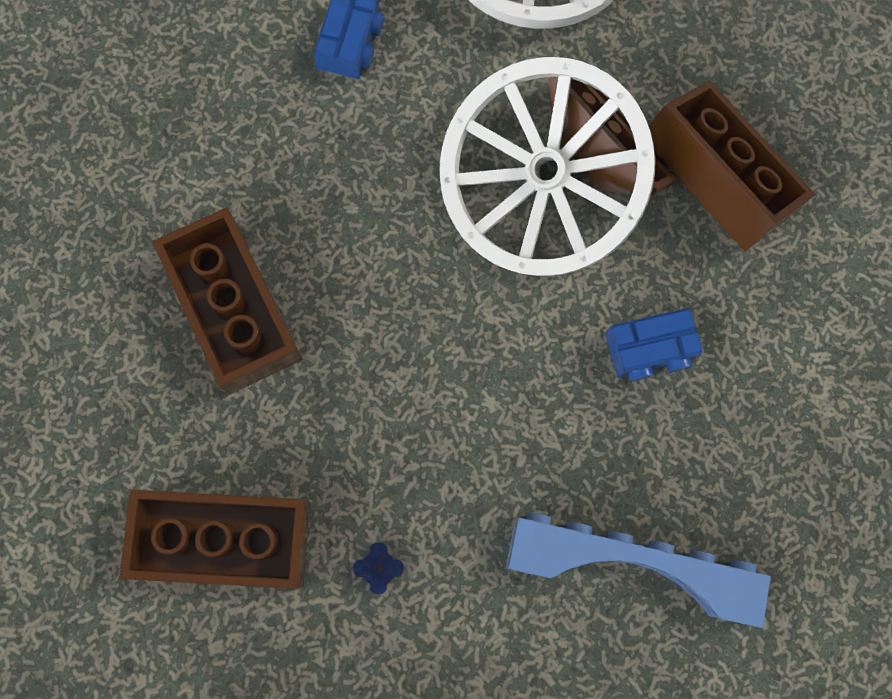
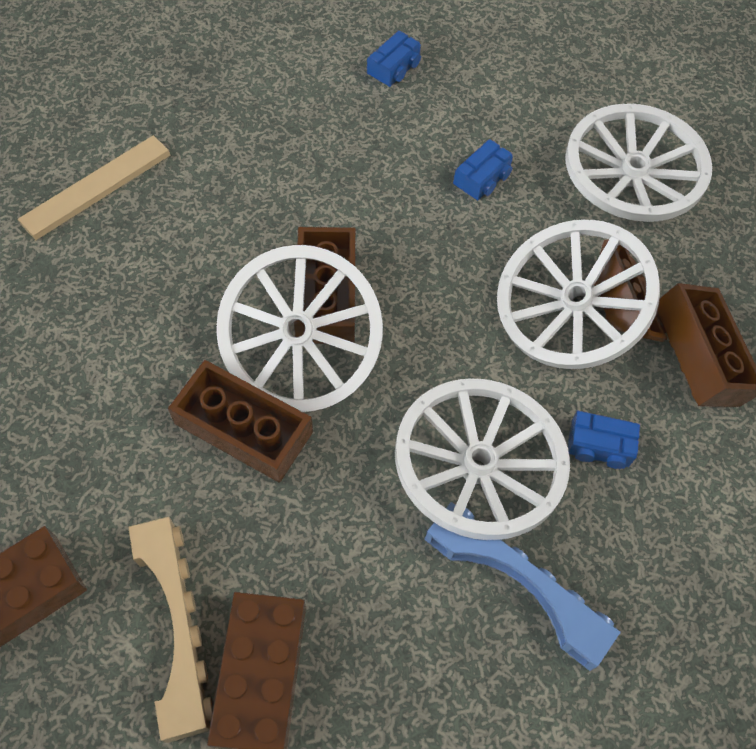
camera: 30 degrees right, 15 degrees down
clear blue plate [353,542,404,594] -> none
none -> white wheel [217,245,383,412]
none -> white wheel [395,379,570,540]

